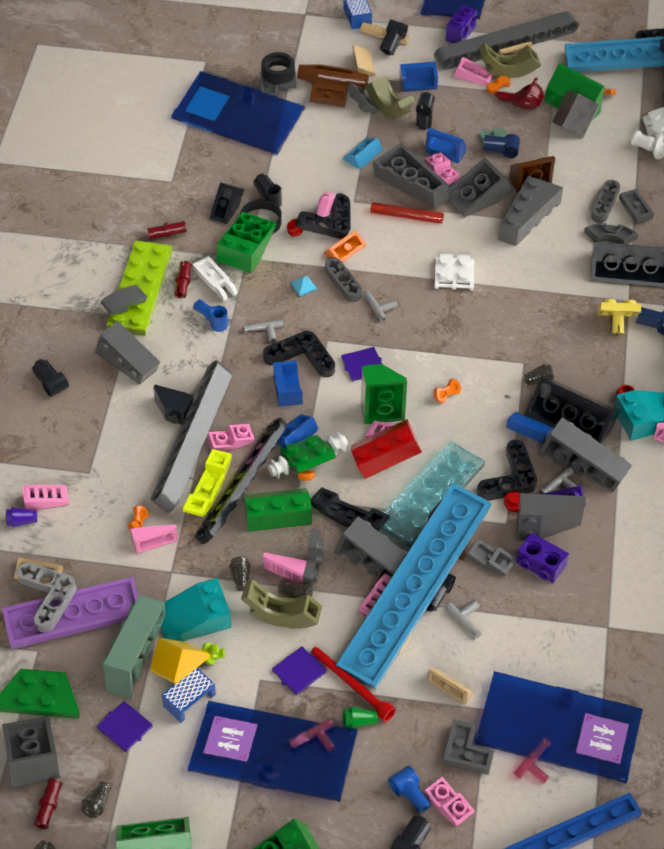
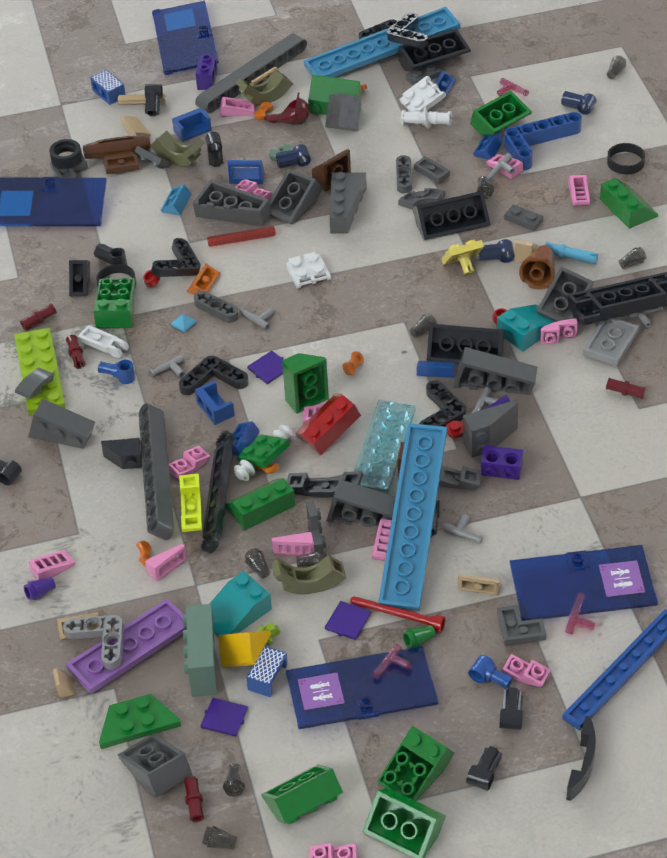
camera: 20 degrees left, 5 degrees down
bright pink slope [317,192,335,217] -> none

